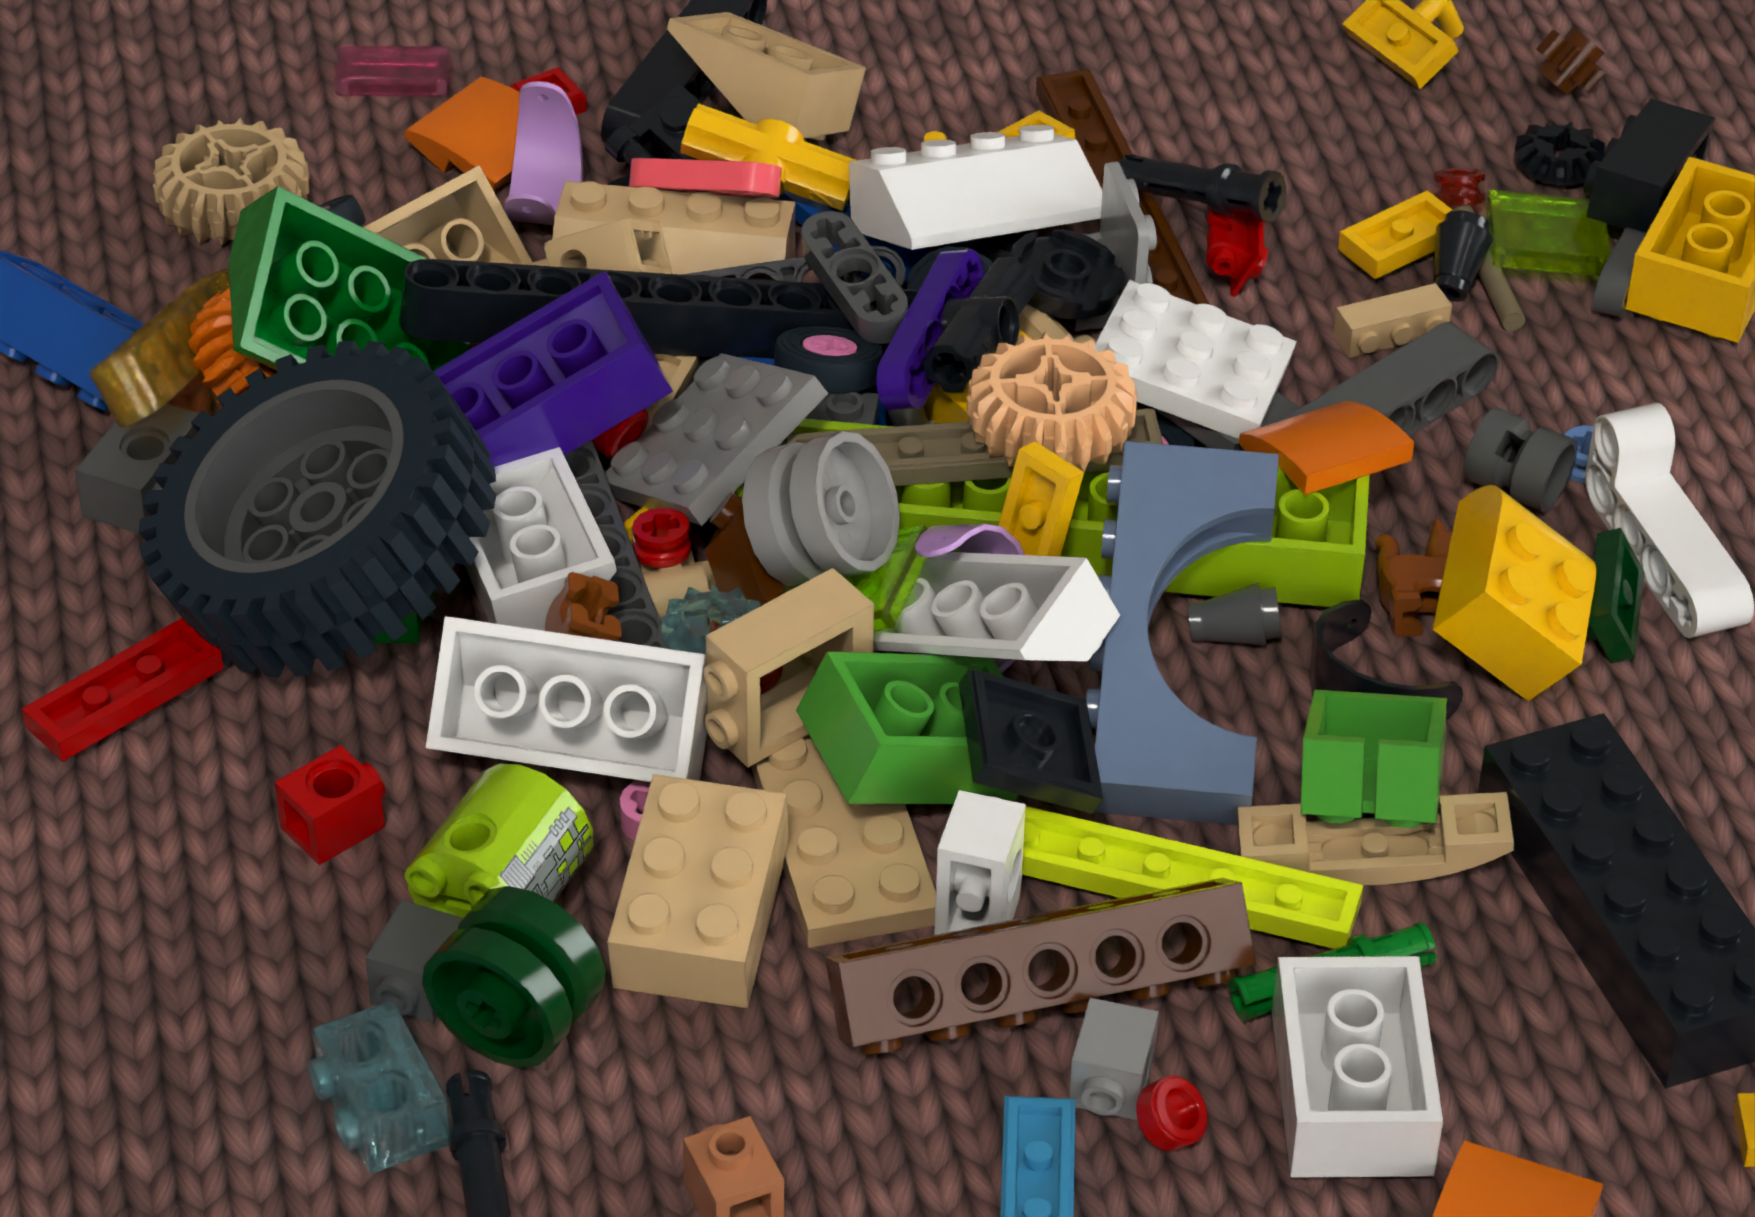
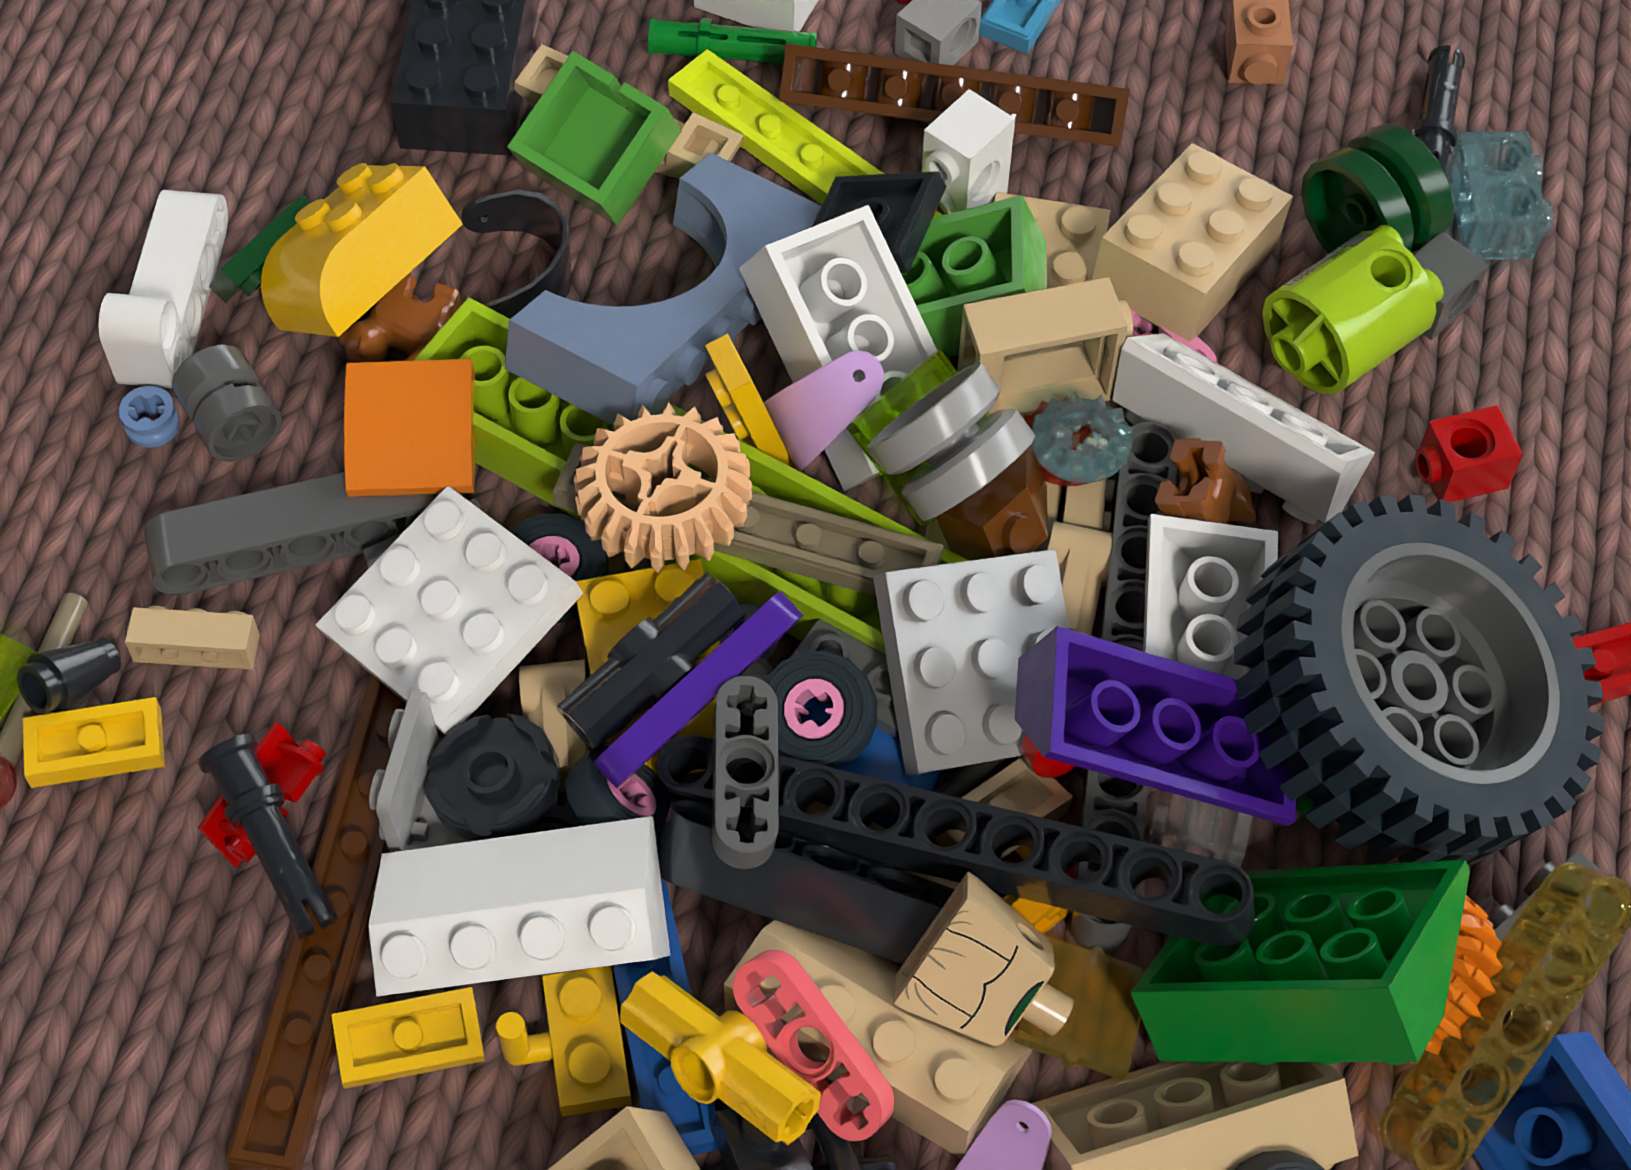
camera: 155 degrees left, 15 degrees up
red bush [632,508,691,568] -> none

